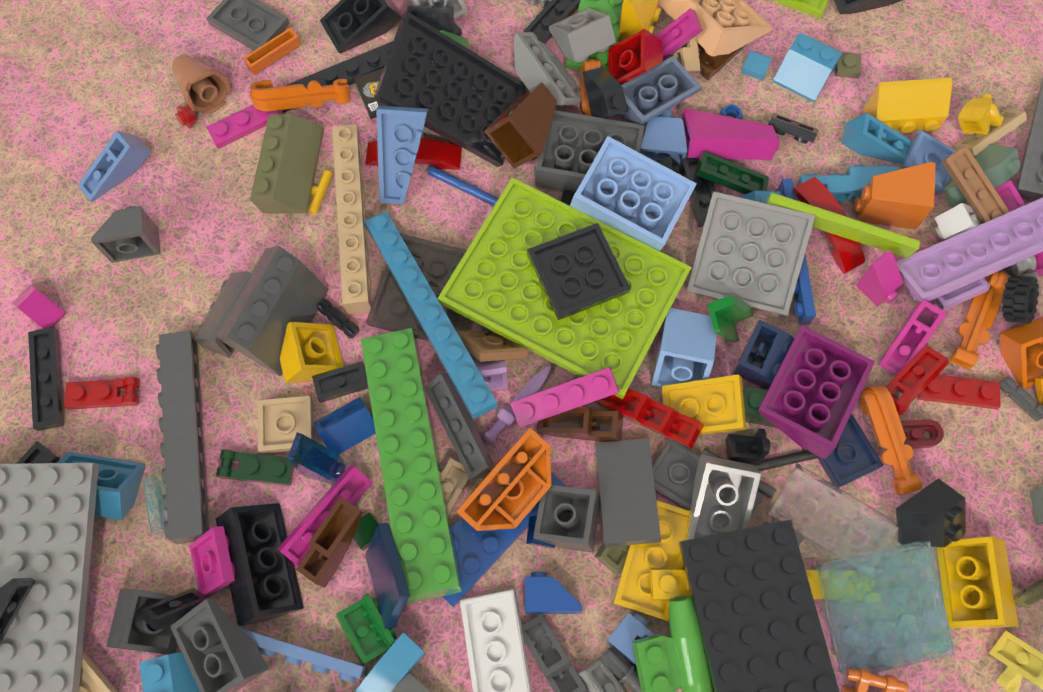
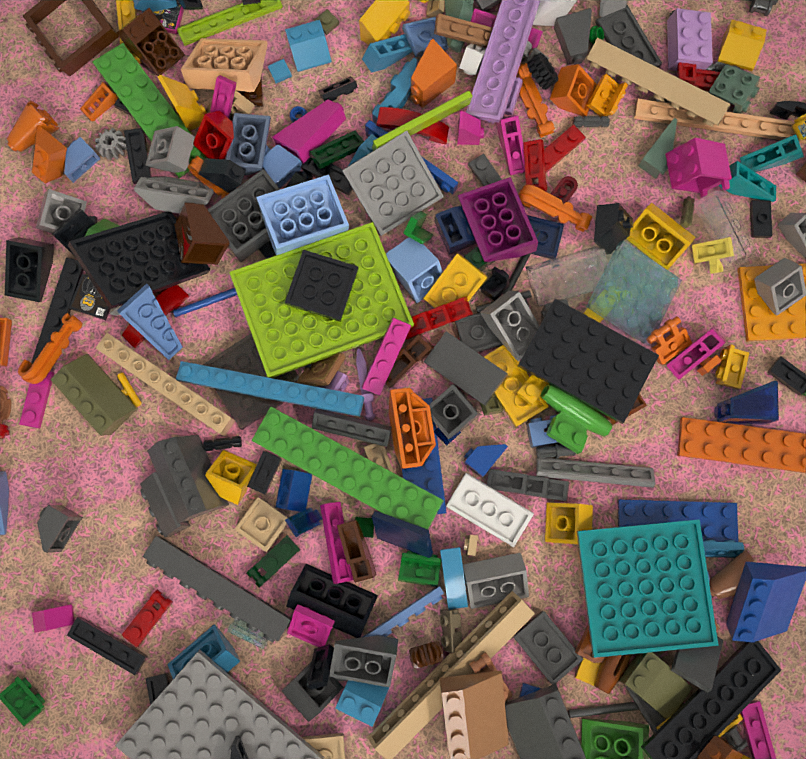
camera: 50 degrees left, 10 degrees up
none -> tan plate [463,535,478,556]
none -> dark grey plate [468,154,502,186]

